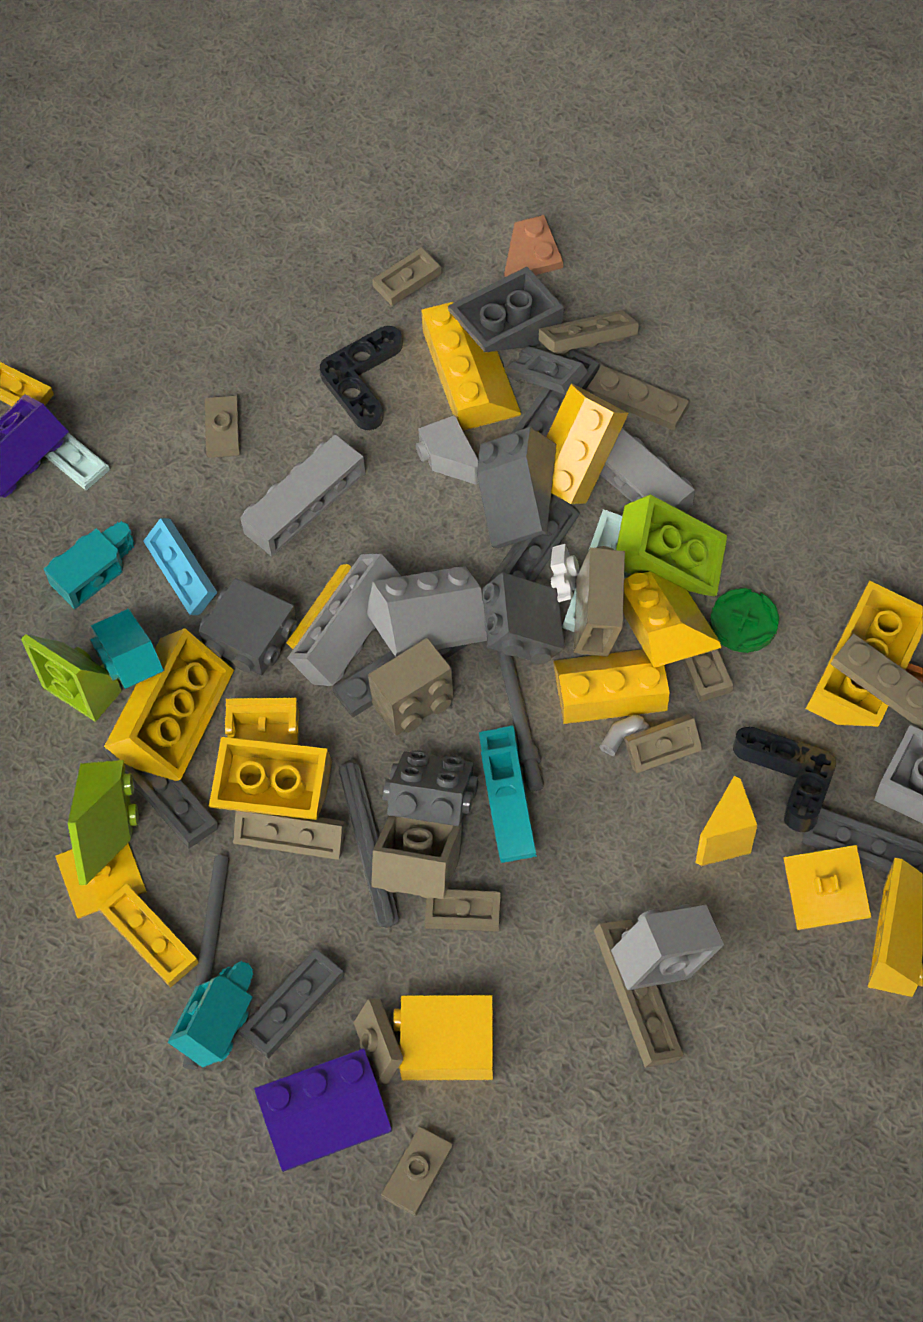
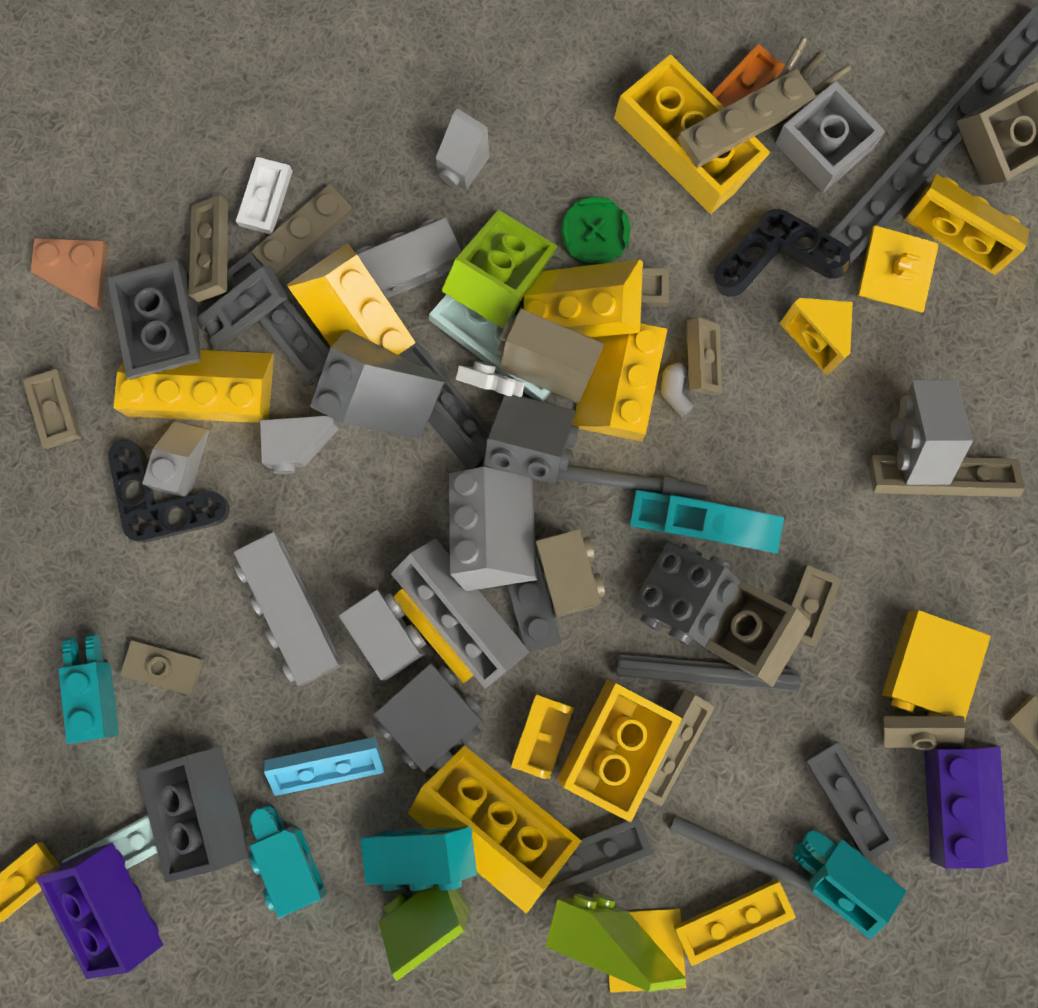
camera: 70 degrees left, 20 degrees up
none -> teal hinge [58,633,119,744]
none -> dark grey slope [138,746,249,883]
none -> light grey slope [142,421,209,497]
none -> white plate [236,157,293,234]
none -> light grey brick [339,590,427,680]
none -> light grey slope [436,108,490,190]

